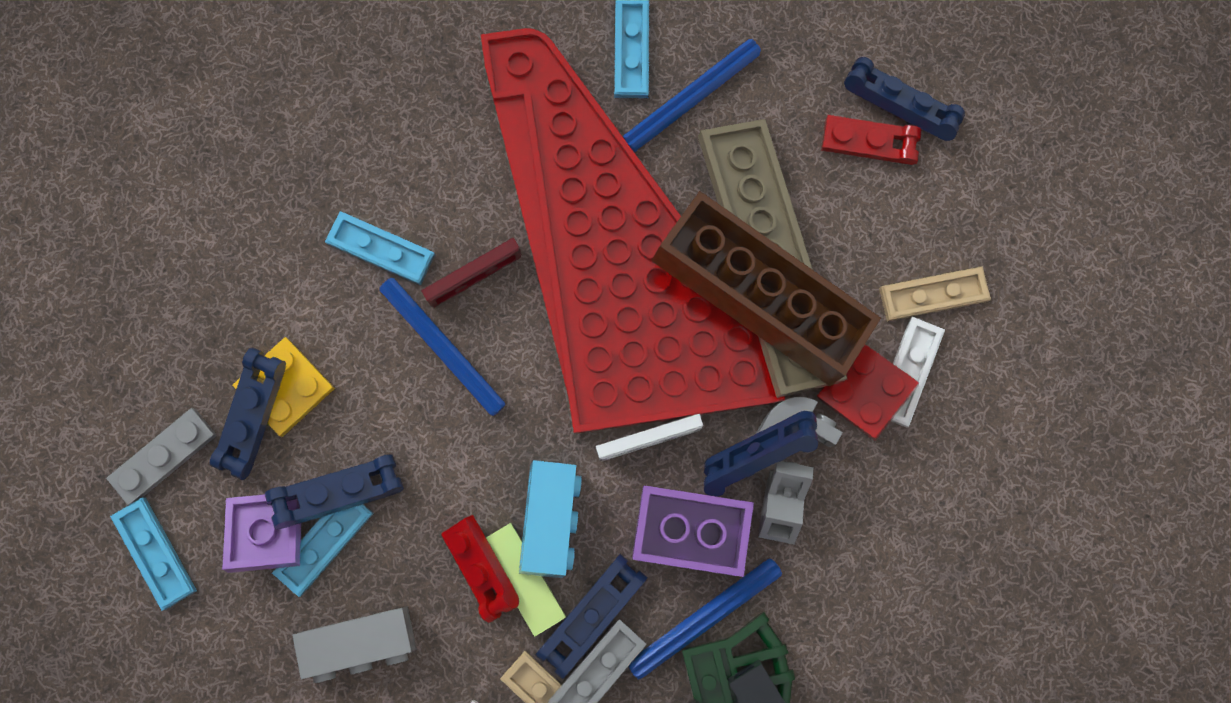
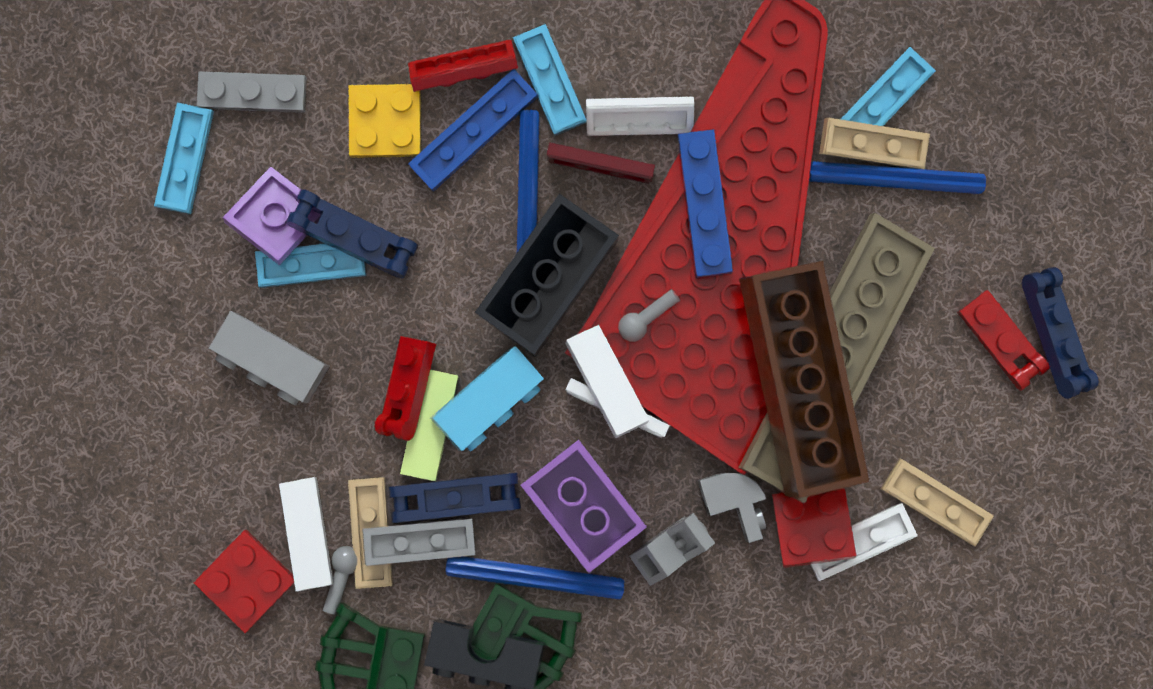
camera: 50 degrees right, 5 degrees up
dark blue plate [209,347,286,480] -> none
dark blue plate [704,411,818,497] -> none
none -> red plate [408,40,518,92]
none -> blue plate [408,69,538,192]
none -> black slope [475,194,619,357]
none -> white tile [565,325,649,439]
none -> white plate [586,97,694,136]
none -> light grey bar [618,289,680,342]
none -> blue plate [678,129,733,278]
none -> tan tile [819,118,930,169]

